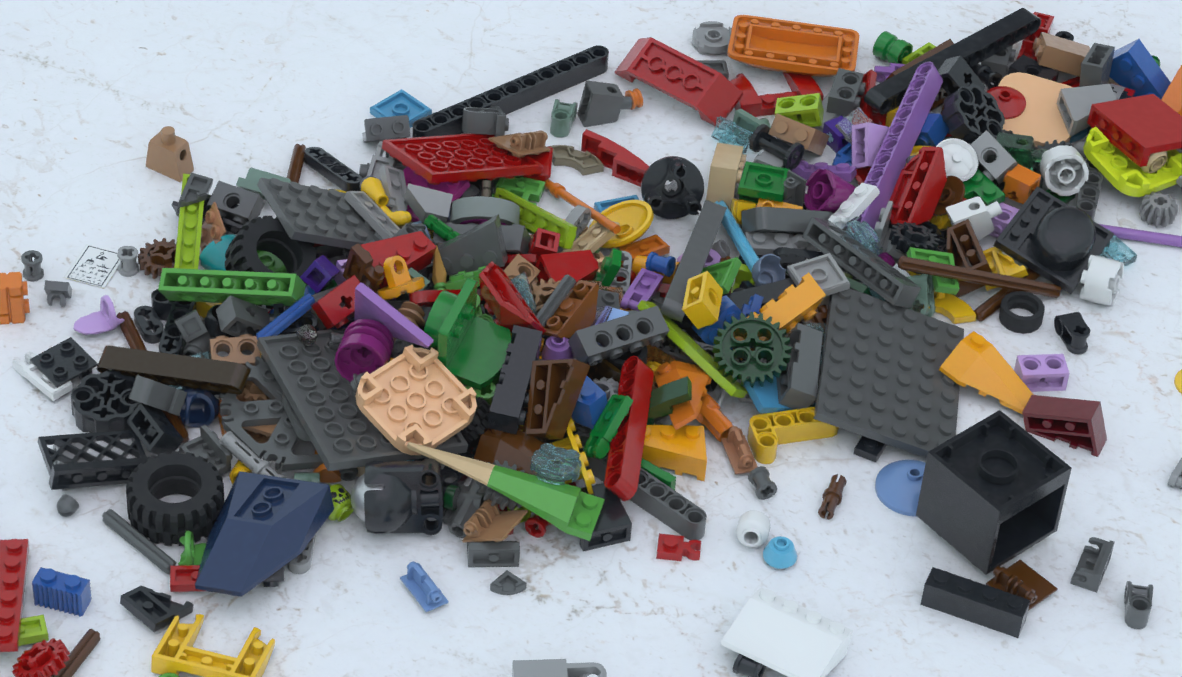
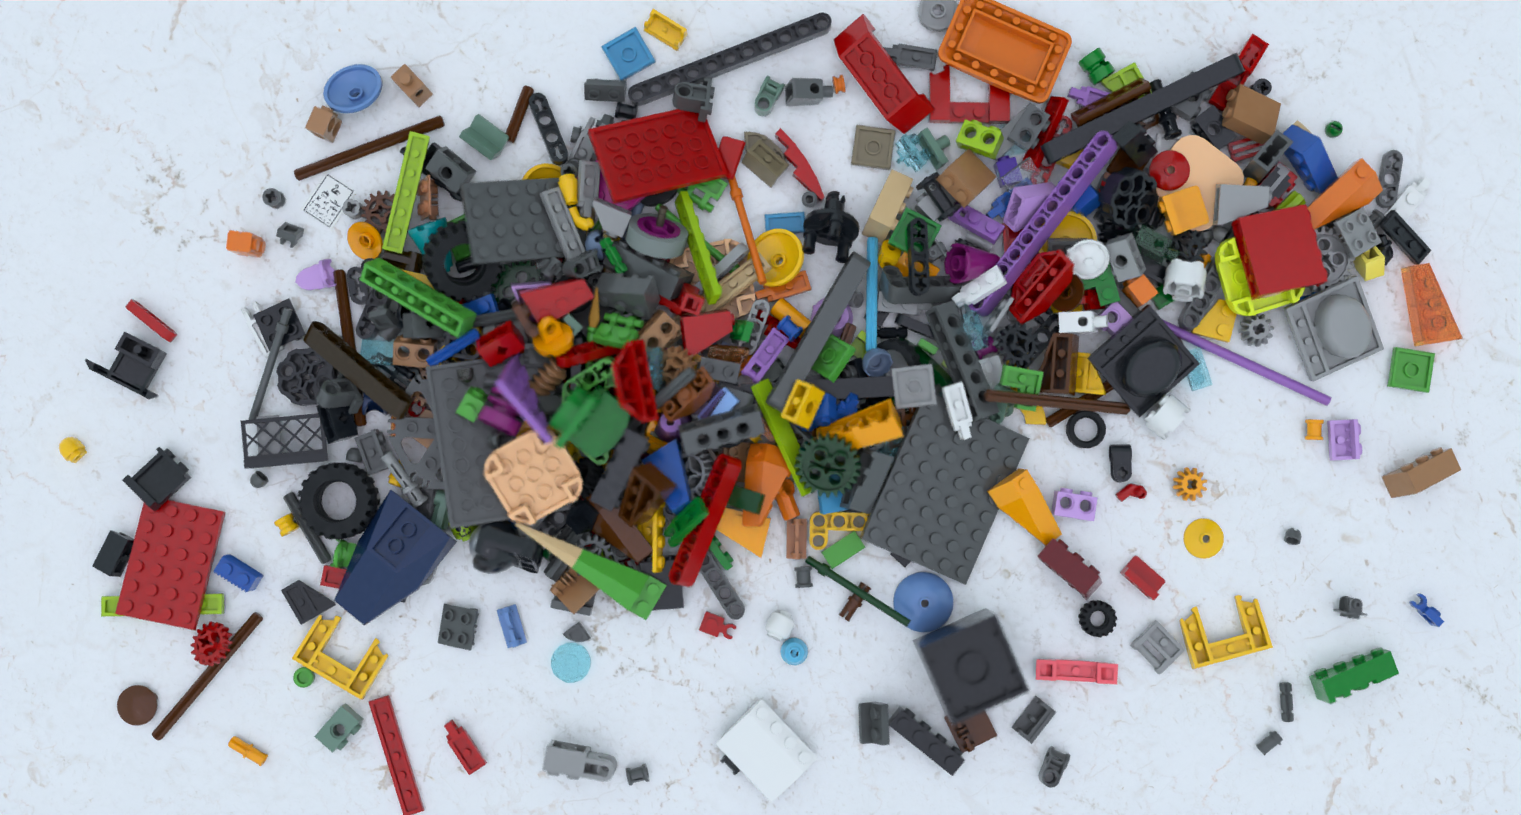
camera: 15 degrees right, 45 degrees up
dark grey tile [178,172,213,207] -> none
dark purple brick [300,255,340,293] -> none
medium nougat hinge [488,130,551,158] -> none
clear light blue plate [530,443,582,485] -> none
none -> dark grey bar [248,307,292,420]
none -> yellow wheel [274,513,299,537]
none -> reddish brown axle [294,116,445,181]
none -> medium nougat brick [305,105,342,143]
none -> medium blue dish [323,64,382,113]
none -> light orange dish [347,222,383,260]
none -> dark grey hinge [438,604,479,651]
none -> bright green bracket [456,386,489,422]
none -> clear light blue tile [551,642,591,683]
none -> black panel [565,499,599,535]
none -> yellow hinge [644,9,688,51]
none -> dark tan panel [742,139,789,187]
none -> dark grey pin [802,191,817,208]
none -> dark green bar [805,556,911,627]
none -> bright green tile [821,531,865,569]
none -> dark tan tile [851,125,896,170]
none -> dark grey bracket [858,702,890,746]
none -> black beam [907,217,930,297]
none -> white hinge [941,382,973,440]
none -> coral slope [1035,659,1118,684]
none -> black tyre [1078,600,1117,637]
none -> red arm [1115,483,1147,502]
none -> red panel [1120,556,1165,600]
none -> light orange bracket [1158,185,1209,236]
none -> light orange gear [1172,467,1207,501]
none -> yellow wing [1191,299,1237,343]

